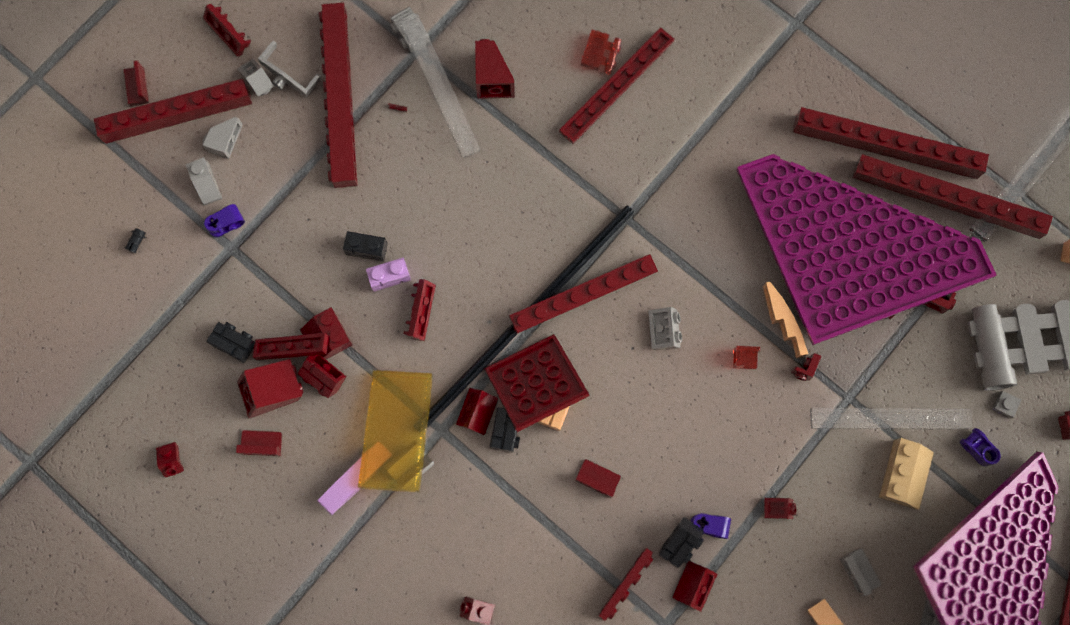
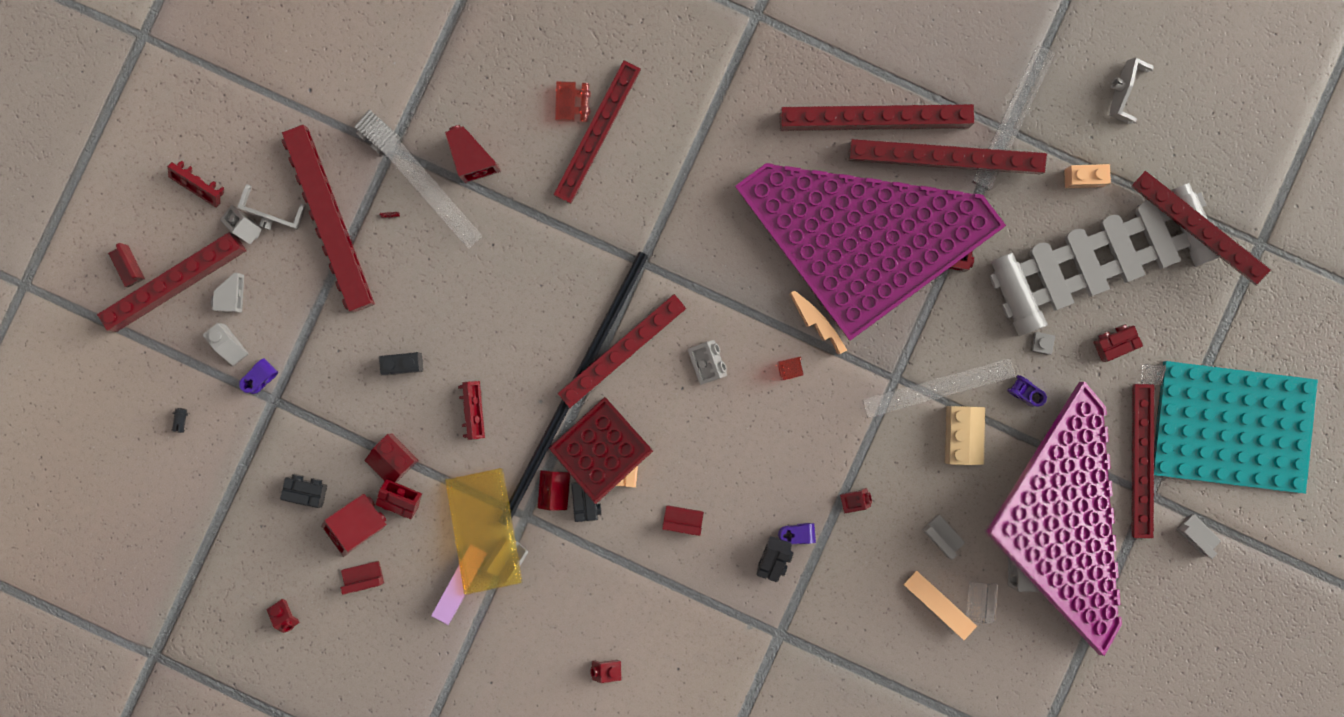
camera: 20 degrees left, 10 degrees up
dark red plate [252,333,329,361] -> none
lavender brick [366,257,411,292] -> none
dark red plate [598,548,653,621] -> none
dark red panel [672,561,718,612] -> none
dark red bracket [791,353,822,381] -> none

